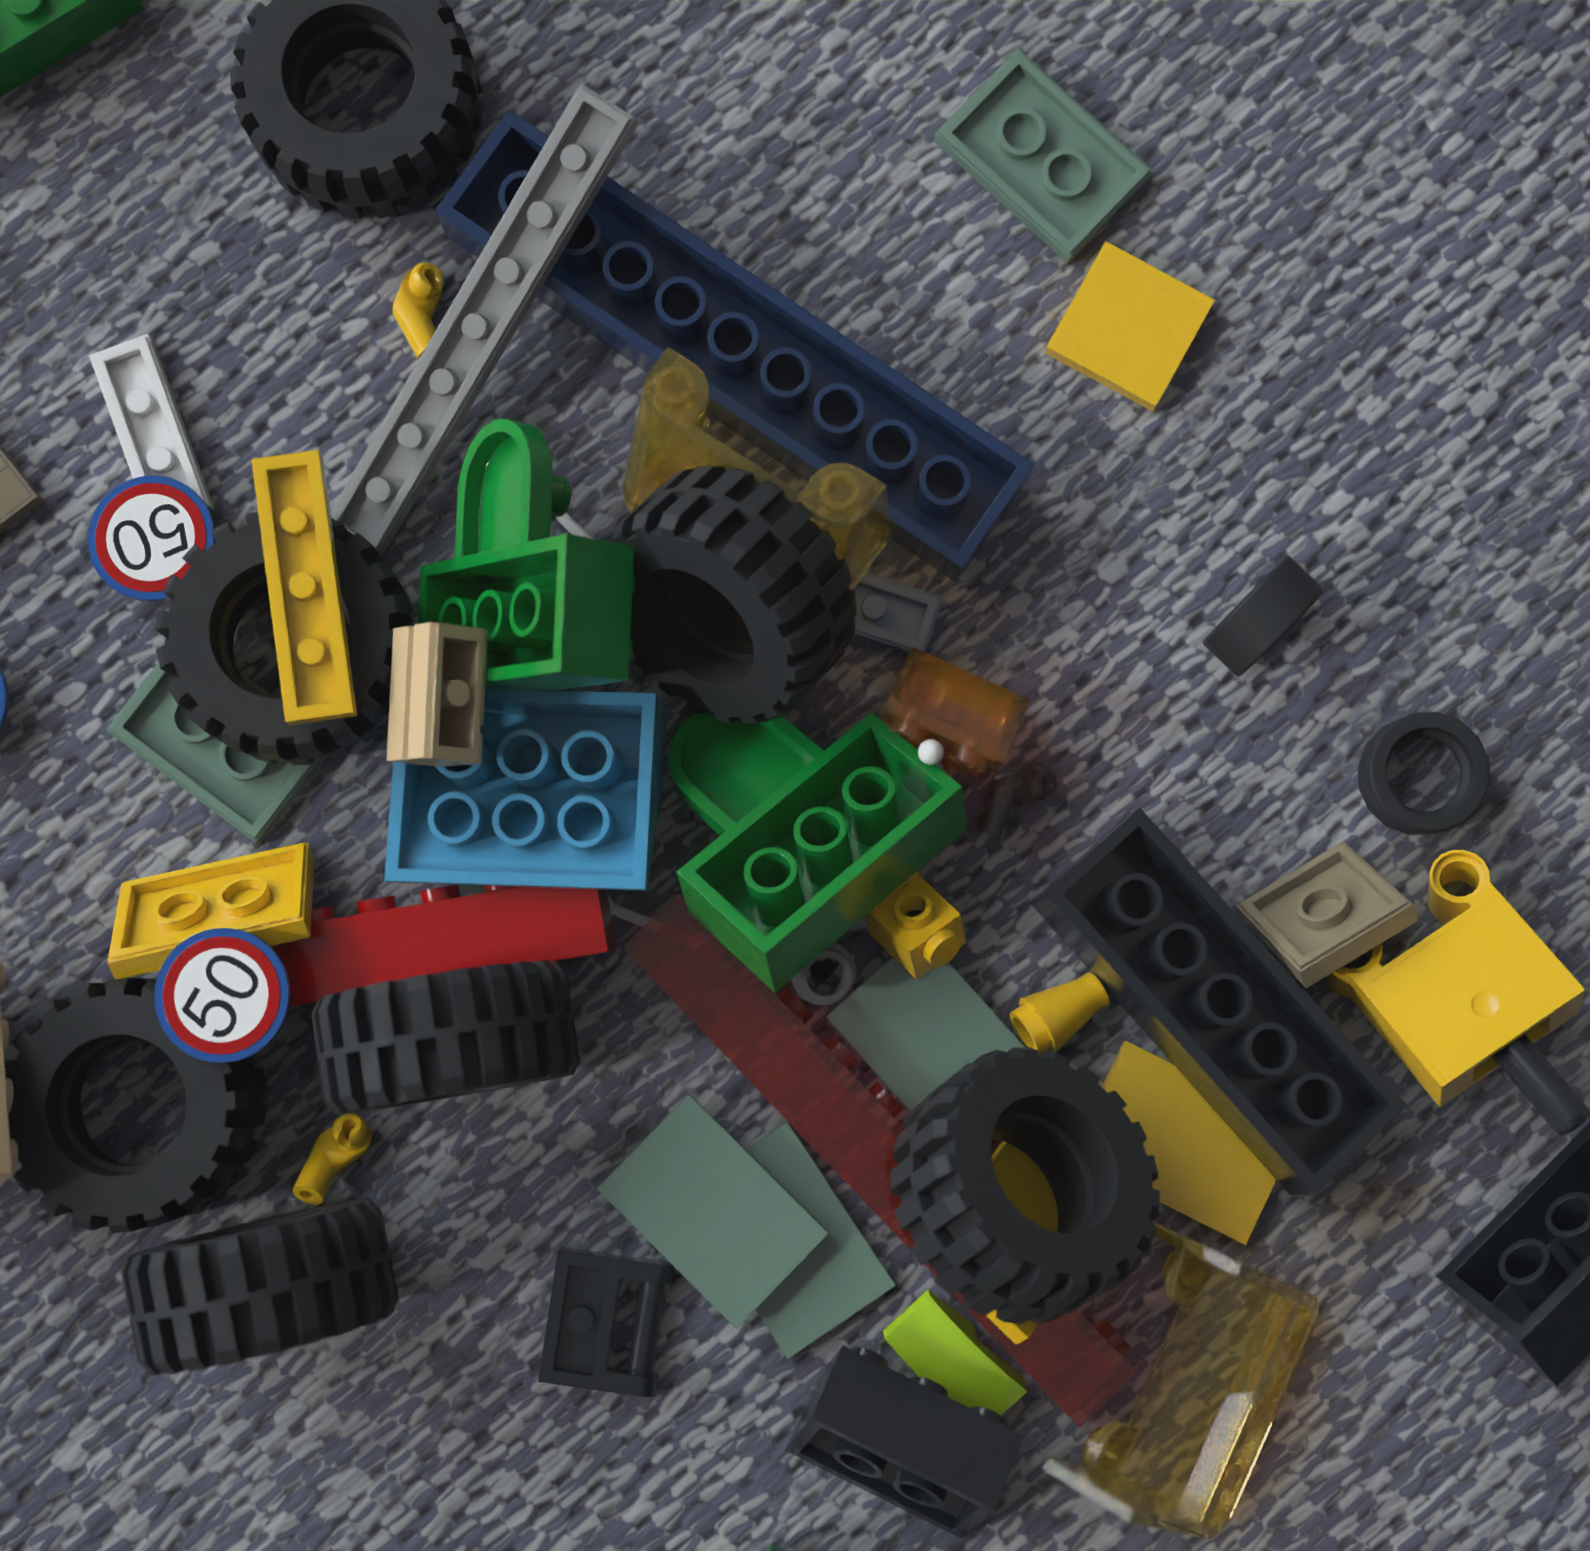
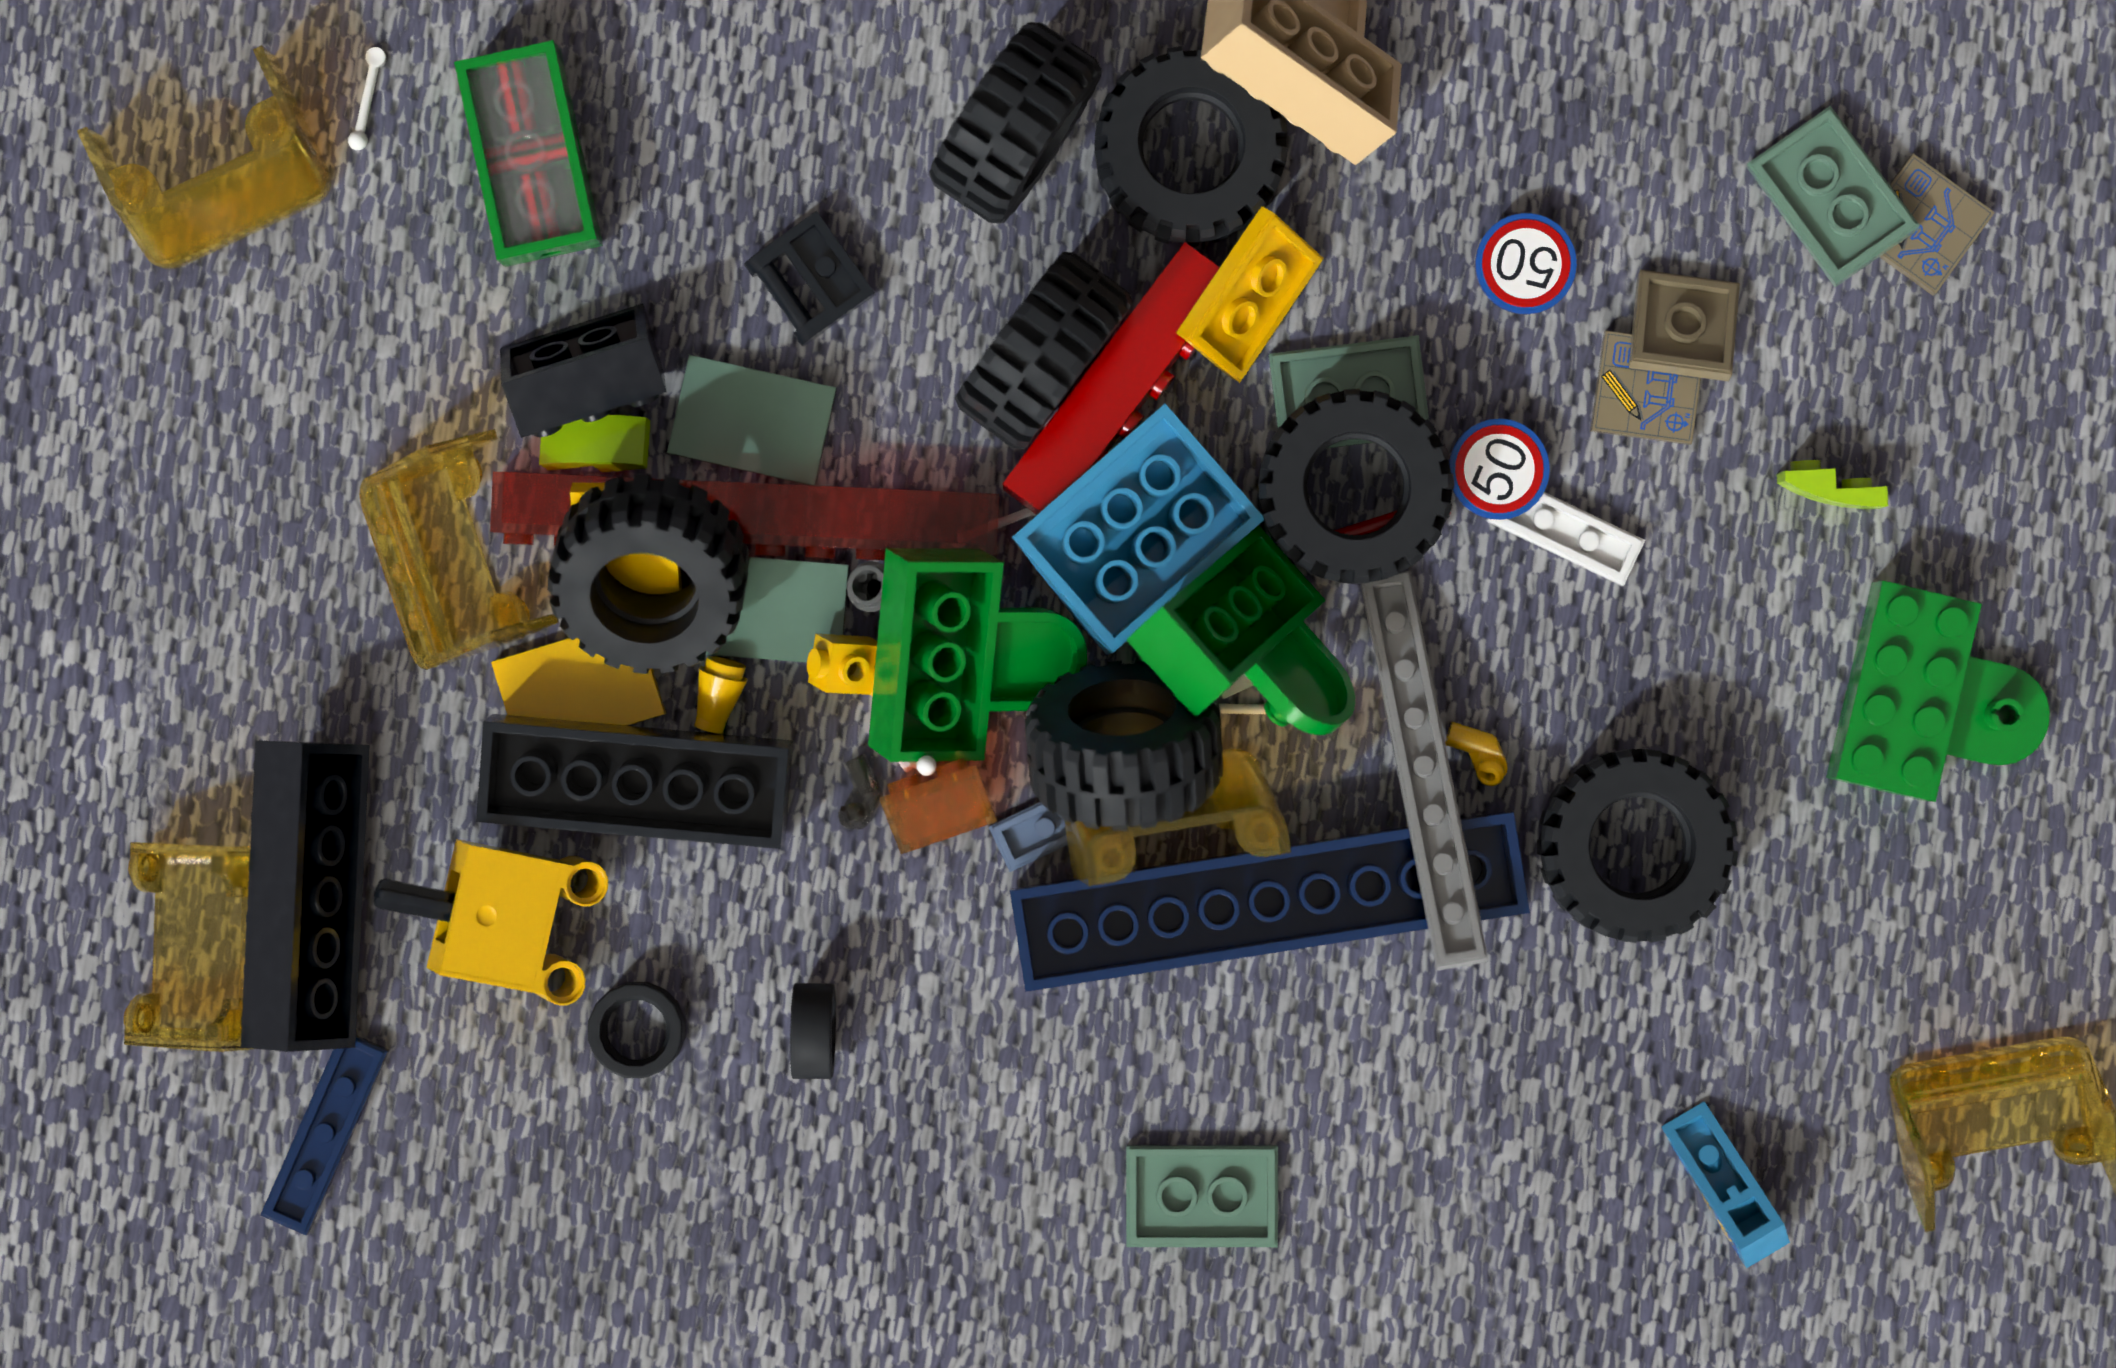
camera: 140 degrees right, 5 degrees up
piece [154,928,291,1063] -> none
yellow plate [251,450,357,725] -> none
yellow arm [292,1113,372,1205] -> none
tan brick [387,622,488,767] -> none
sand green tile [597,1094,829,1329] -> none
yellow tile [1044,241,1215,412] -> none
dark tan tile [1236,841,1419,988] -> none

